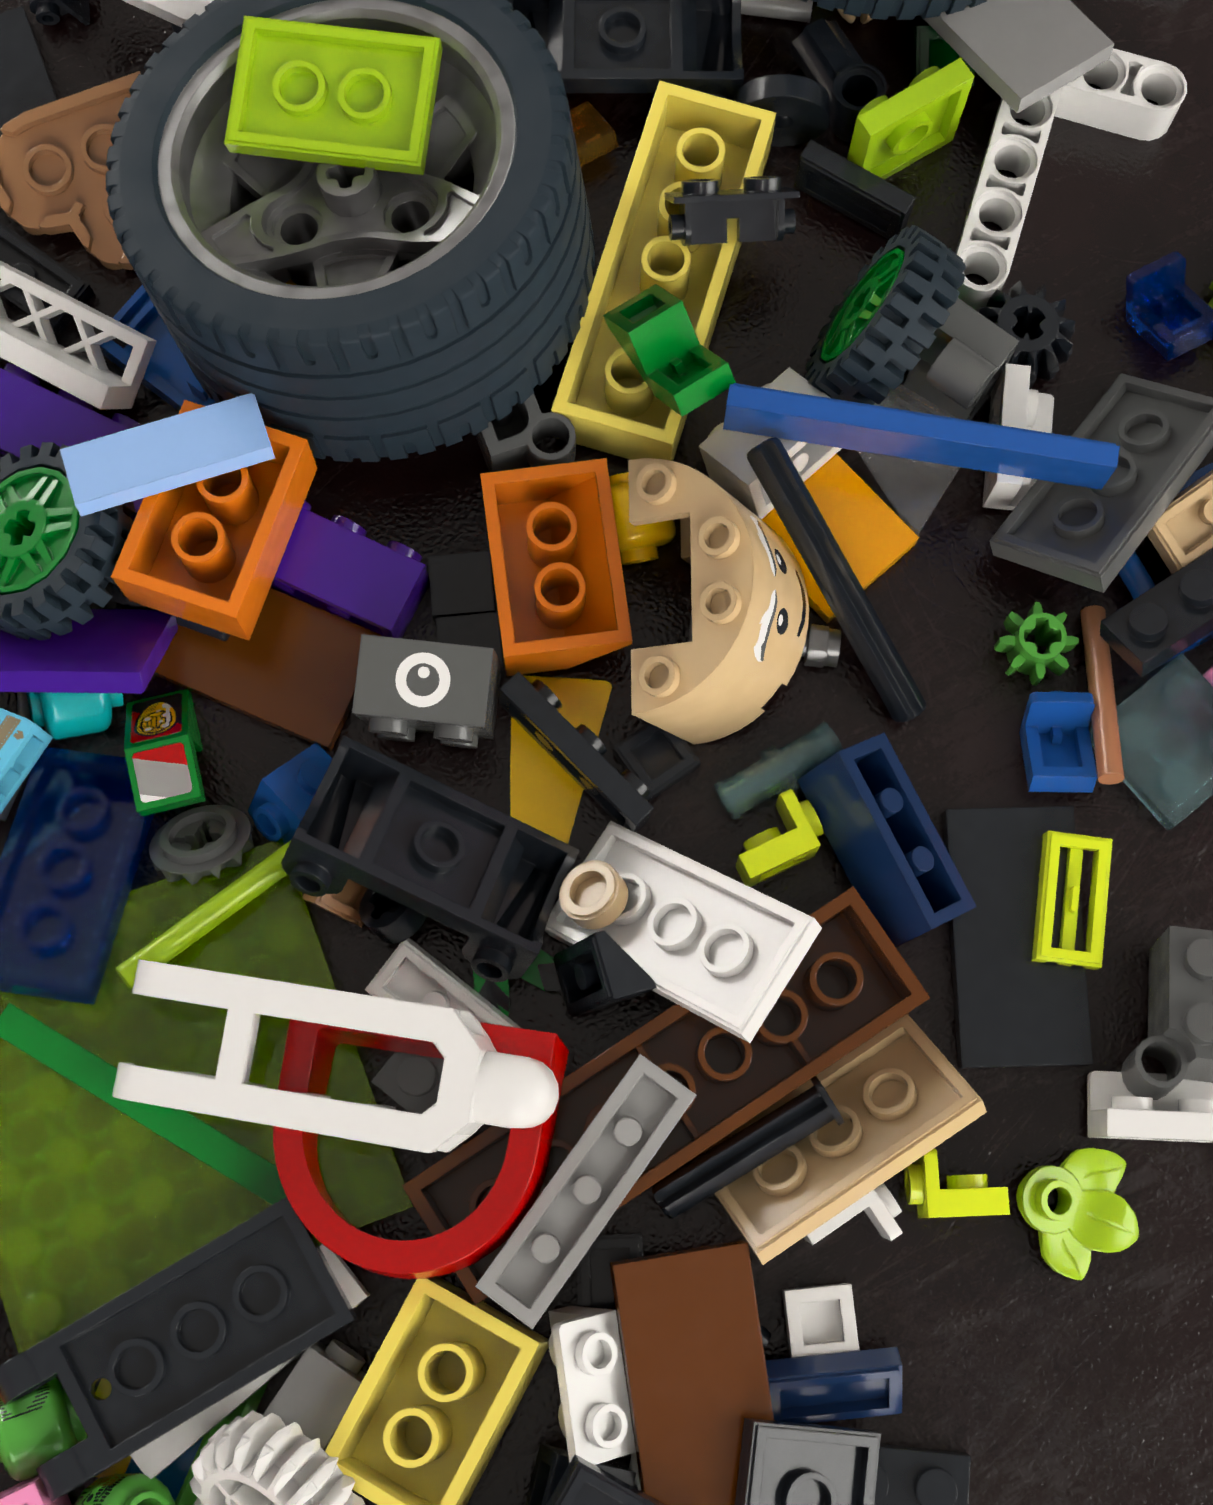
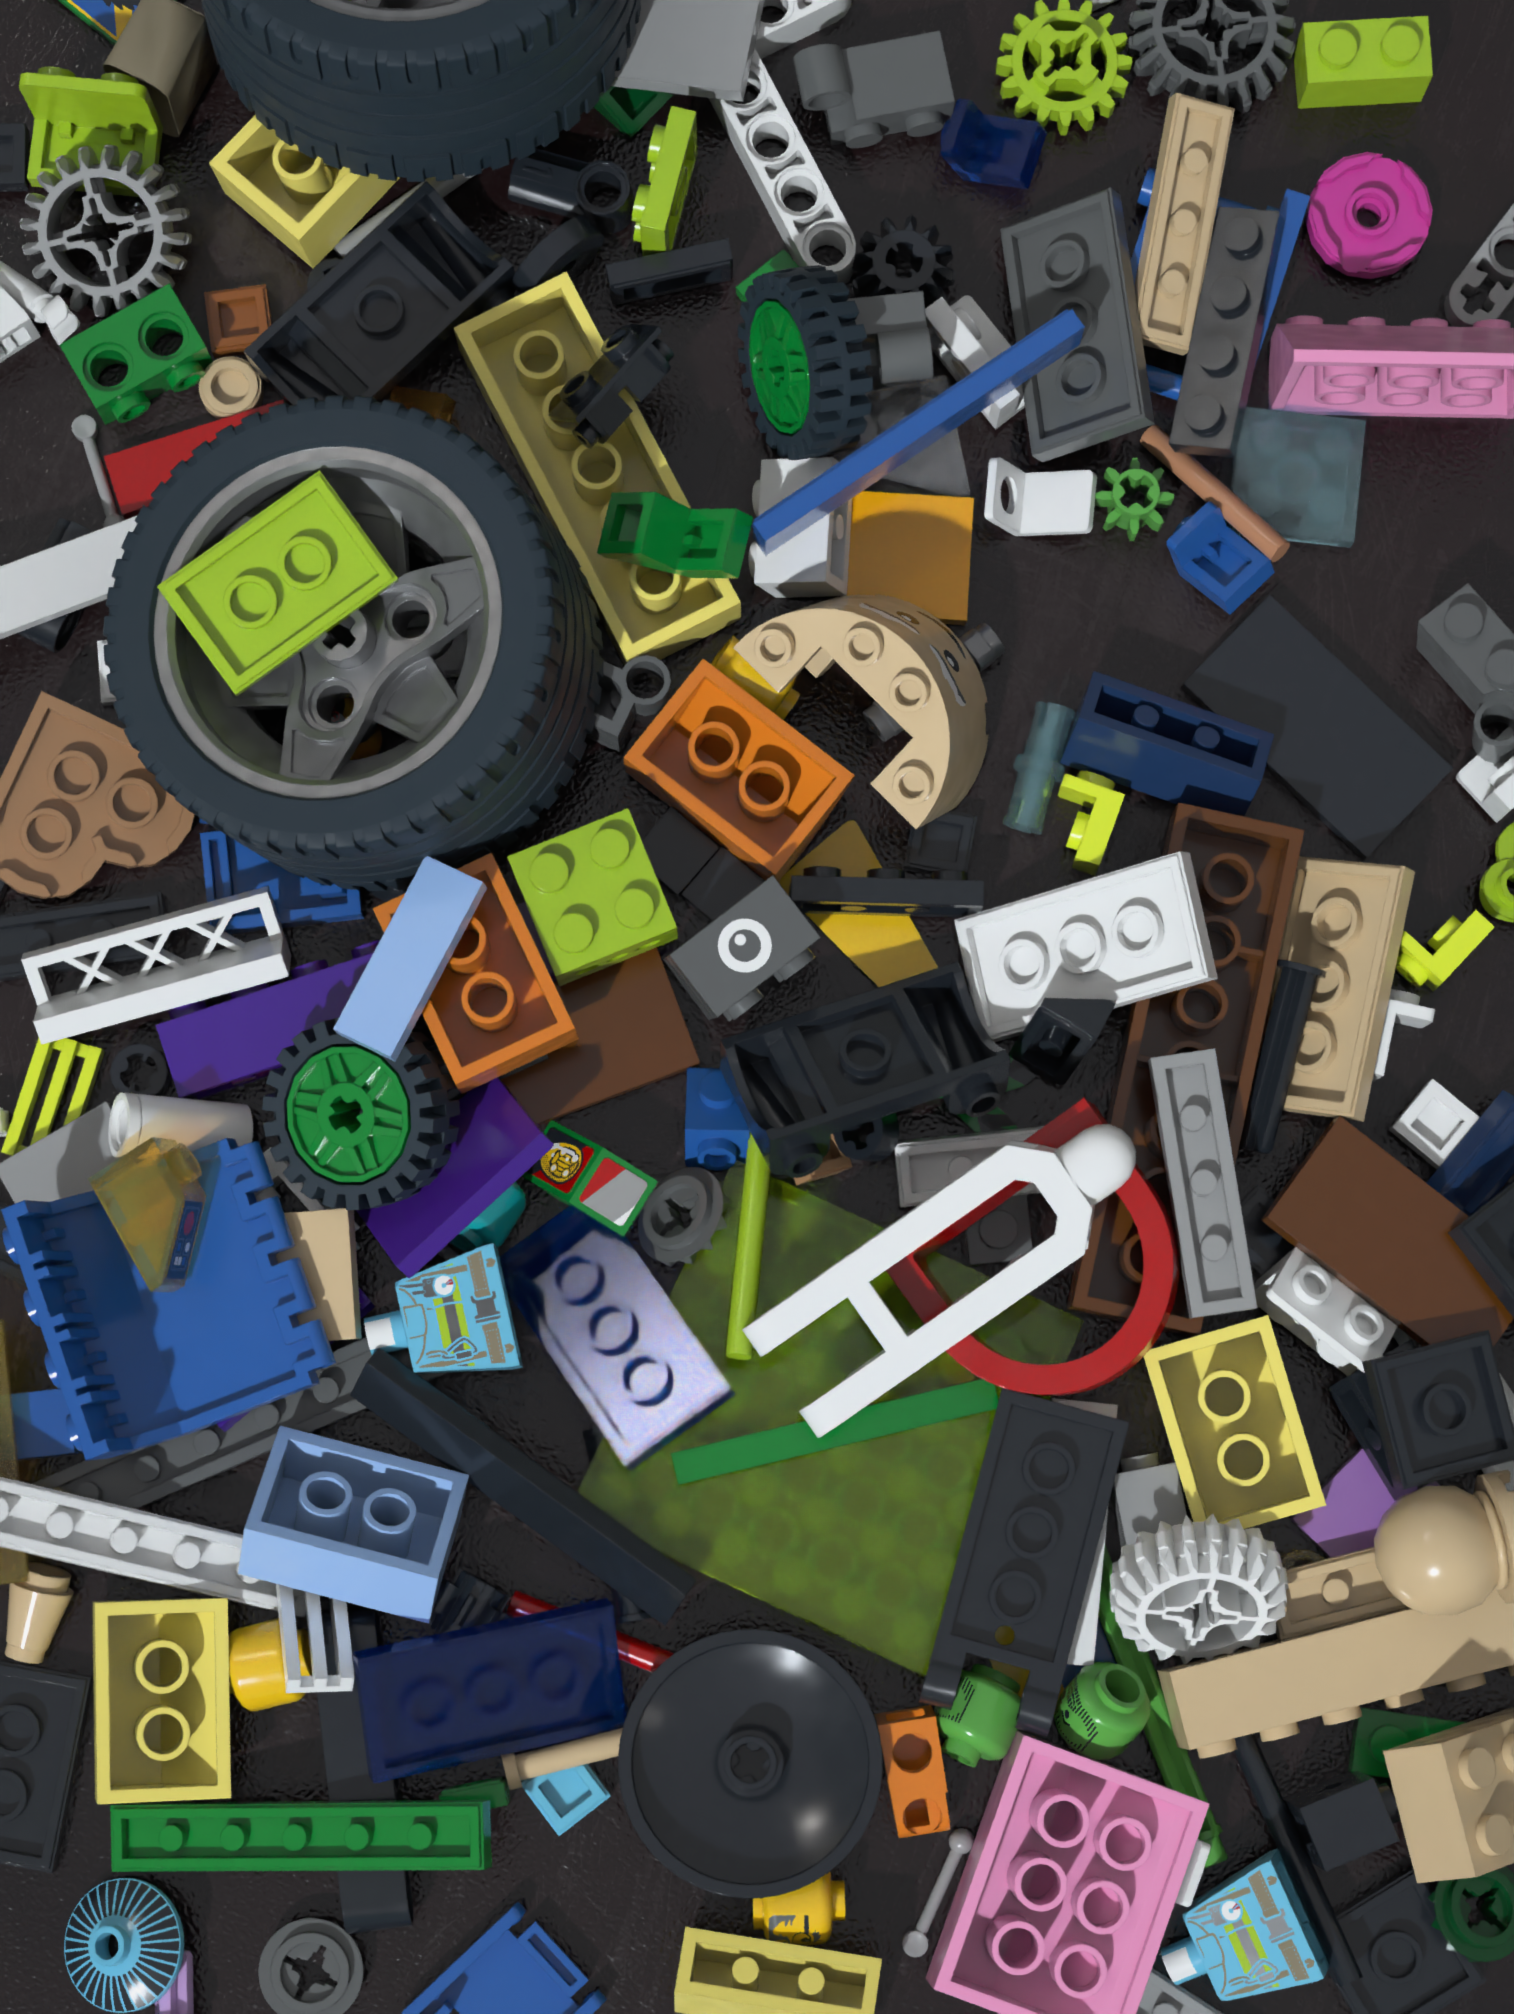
camera: 45 degrees left, 5 degrees up
tan tile [559,860,628,930] -> none
black axle [747,437,926,723] -> none
neon yellow tile [1031,830,1113,970] -> none
none -> lime piece [507,808,678,986]
none -> dark grey hinge [793,31,955,148]
none -> white bracket [984,457,1097,536]

